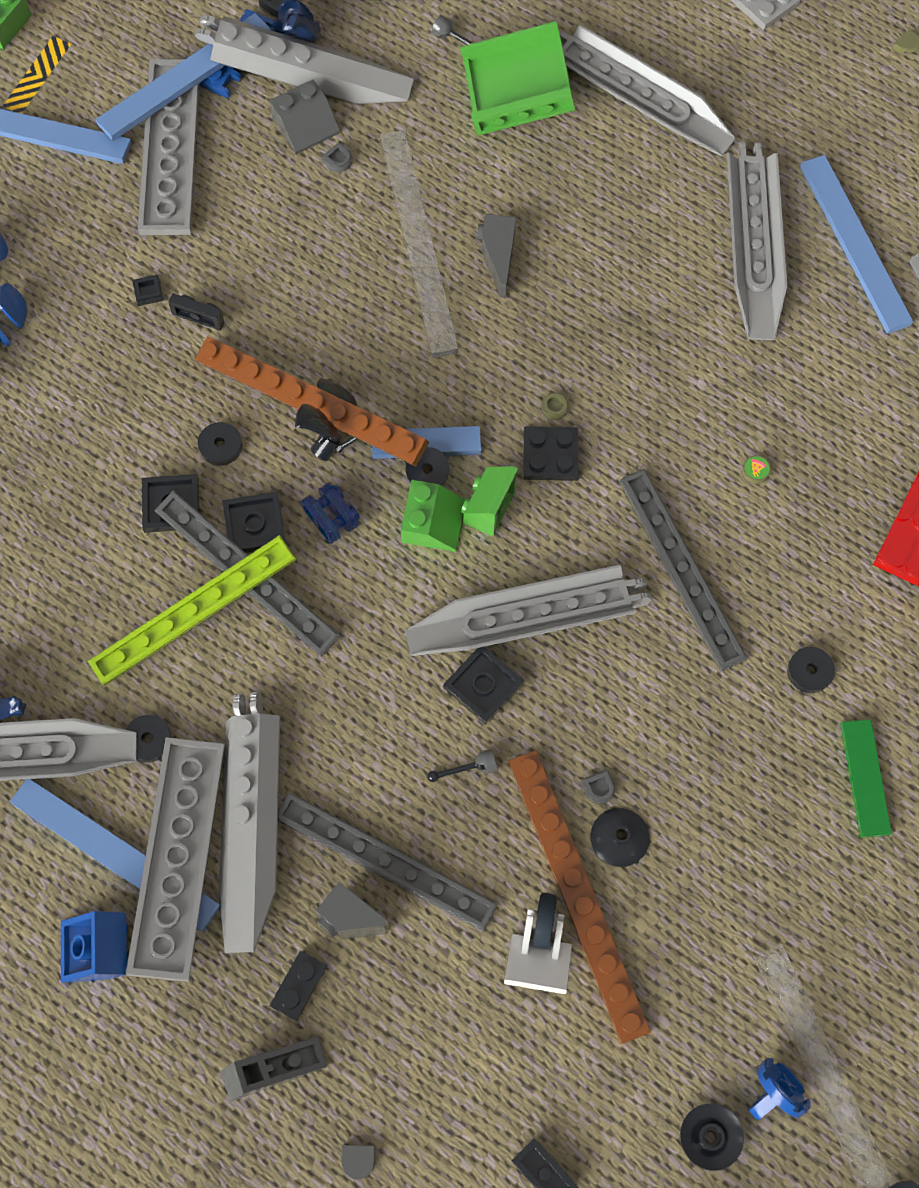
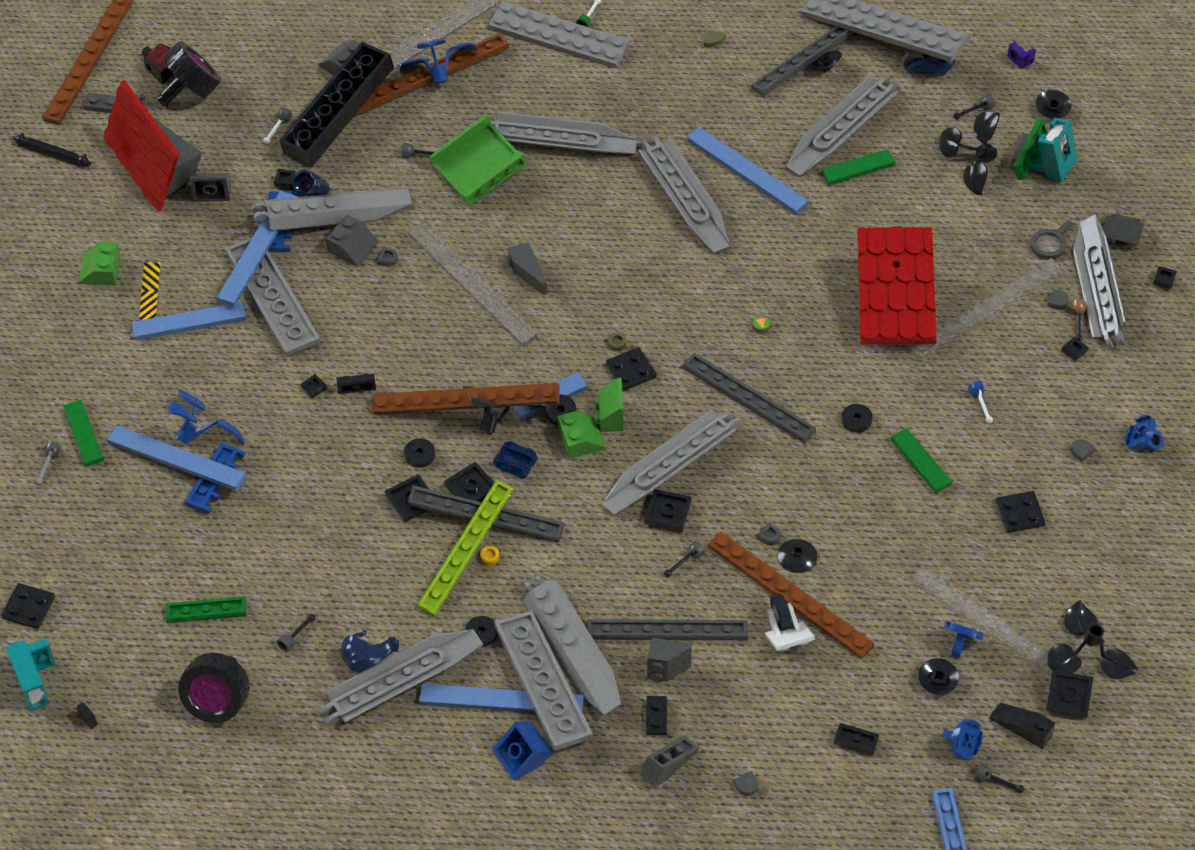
camera: 25 degrees left, 15 degrees down
none -> yellow tile [480,546,500,566]

